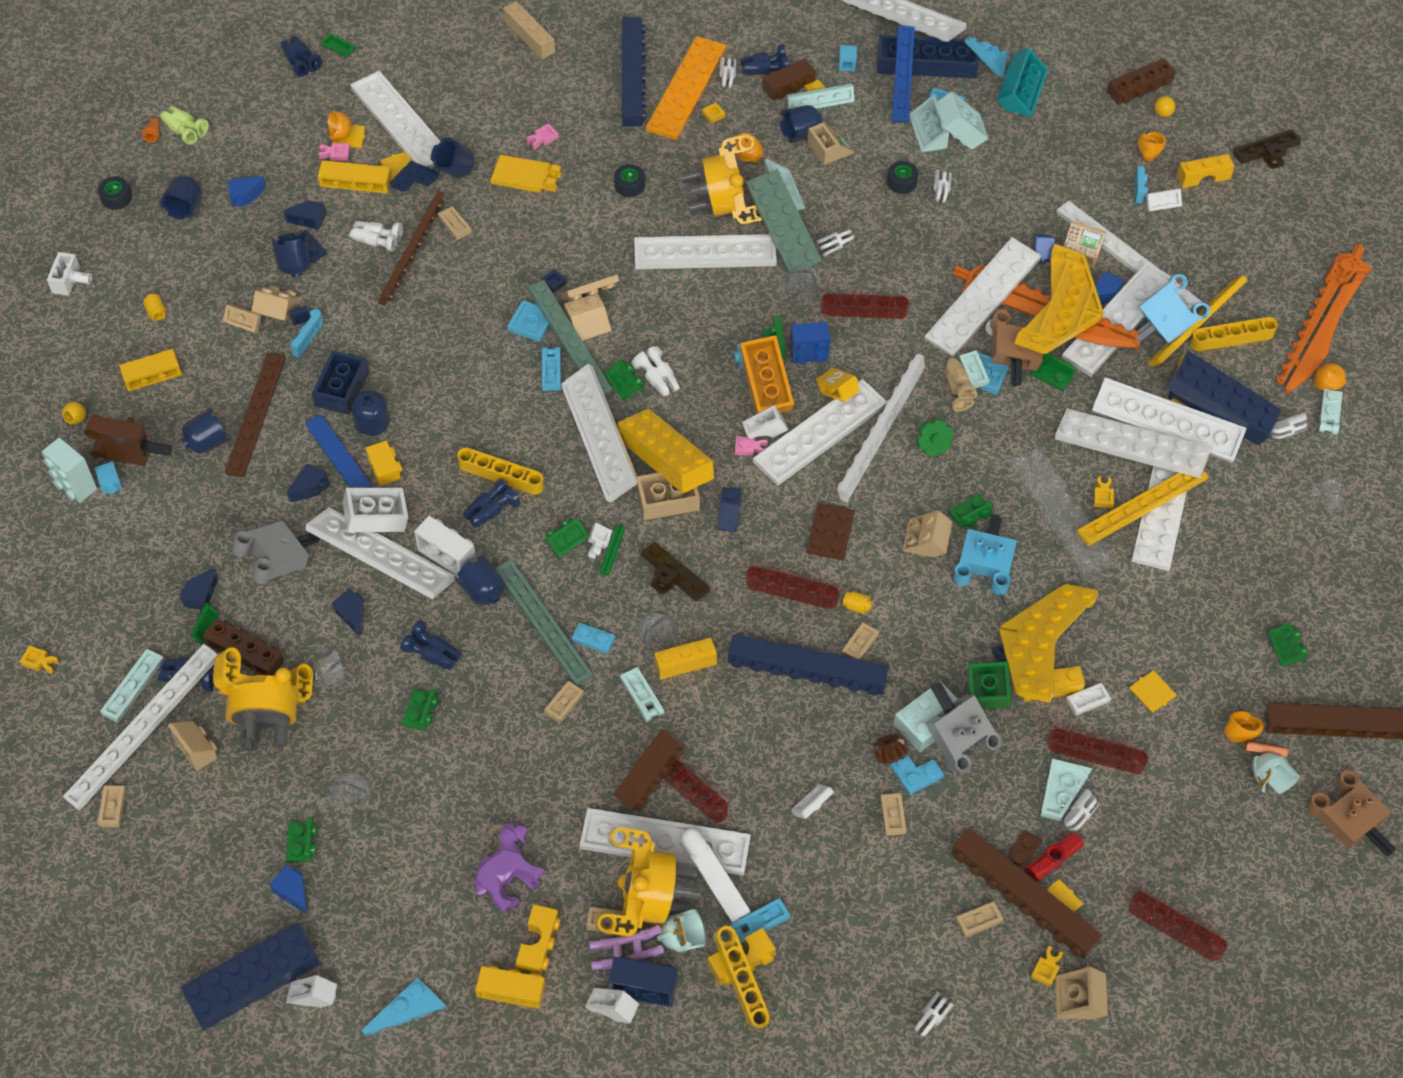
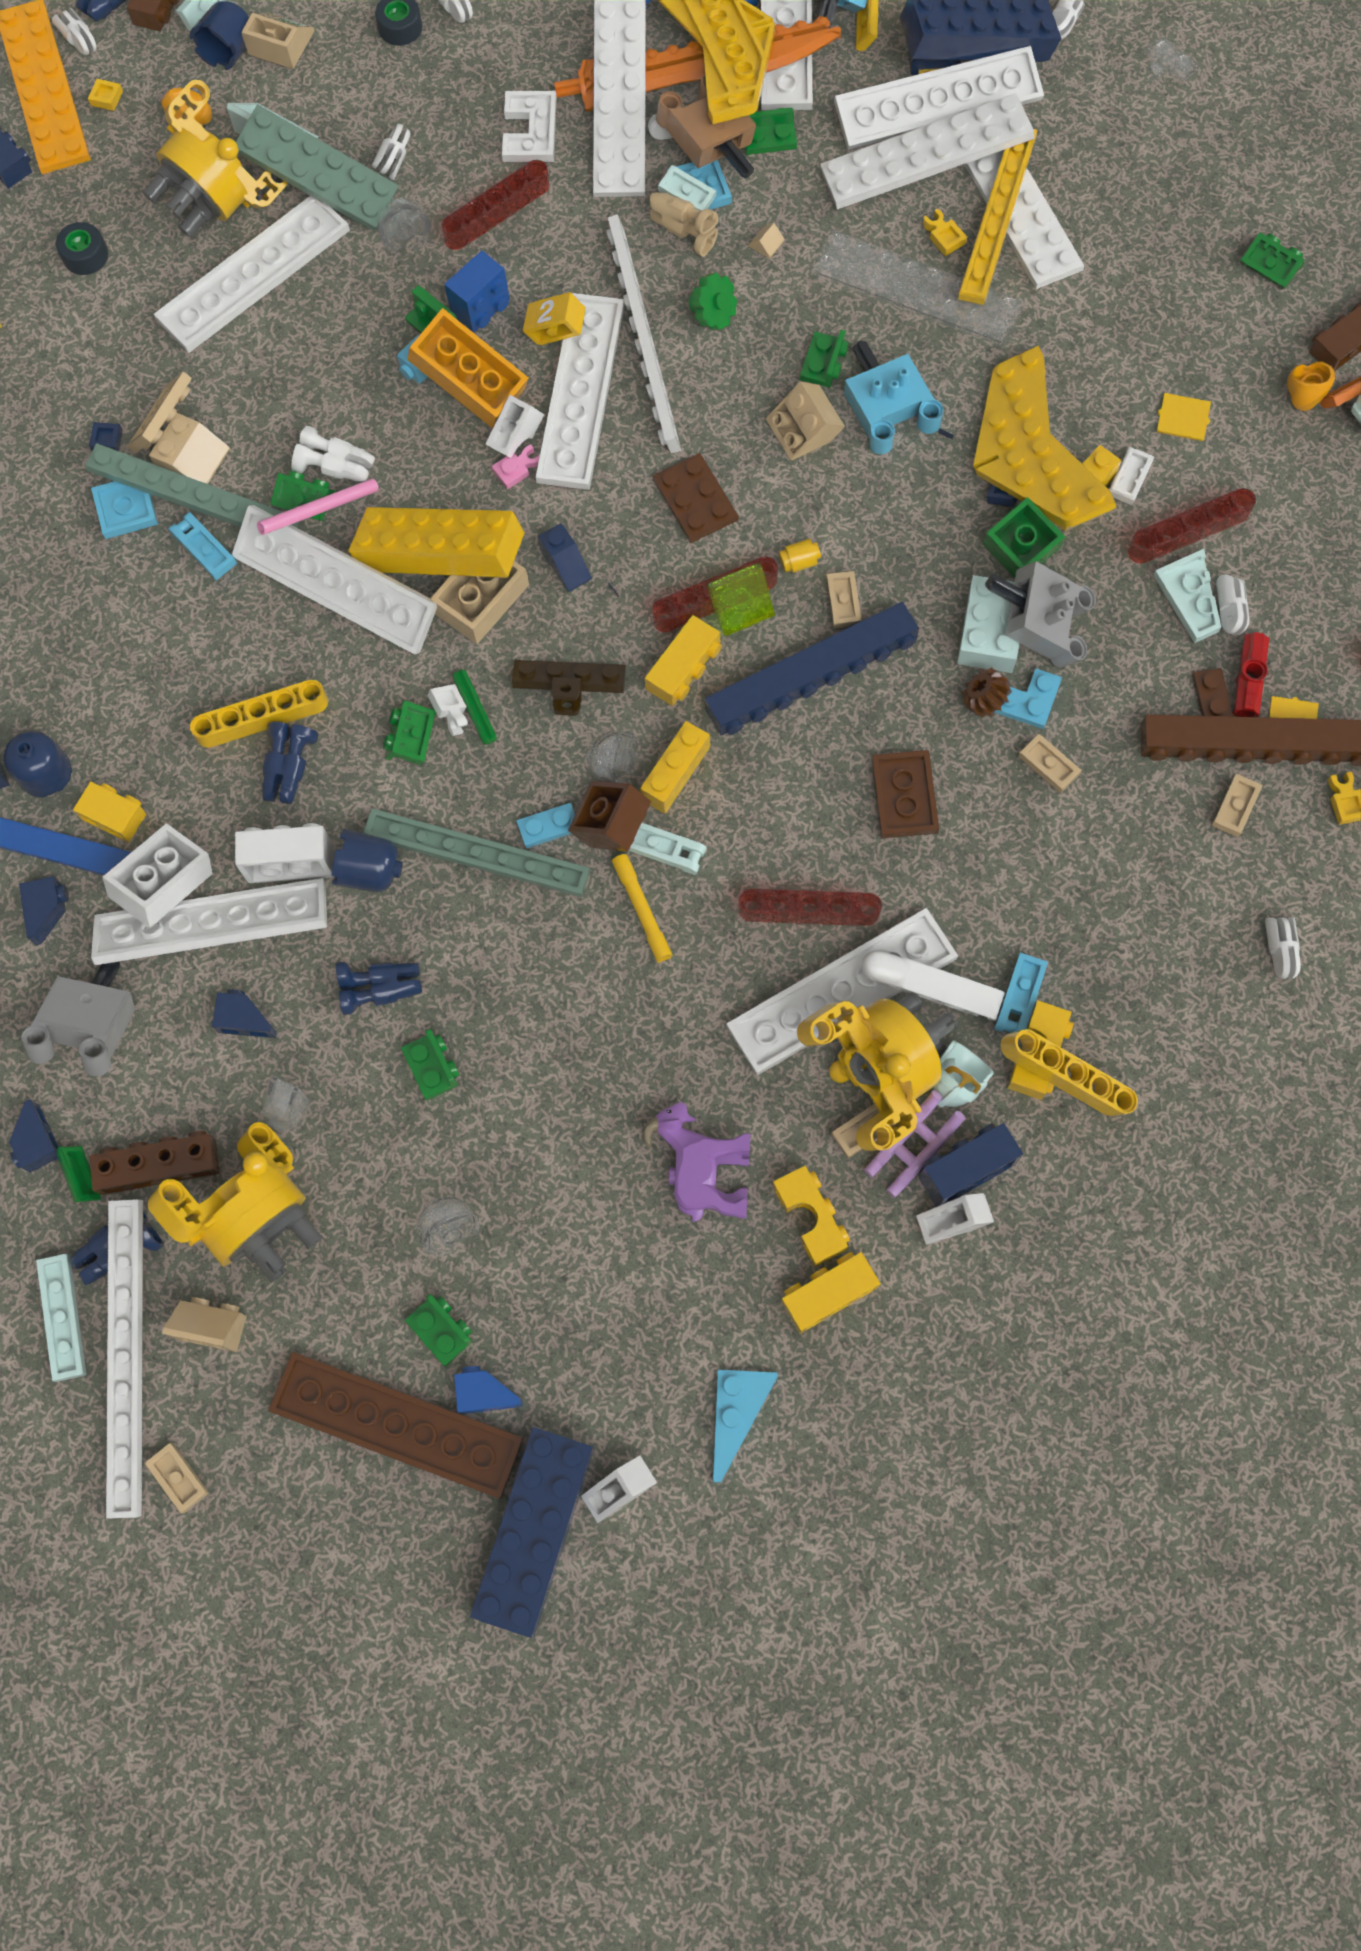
camera: 35 degrees left, 15 degrees up
tan plate [544,681,585,724] -> none
reddish brown brick [613,729,686,811] -> none
white plate [791,784,834,819] -> none
none -> bright pink piece [257,479,379,535]
none -> reddish brown plate [268,1352,524,1499]
none -> white plate [502,91,557,162]
none -> reddish brown brick [568,781,651,852]
none -> yellow piece [612,854,673,963]
none -> yellow brick [644,615,722,706]
none -> clear neon green plate [707,563,775,637]
none -> tan slope [748,223,785,259]
none -> reddish brown plate [871,750,939,839]

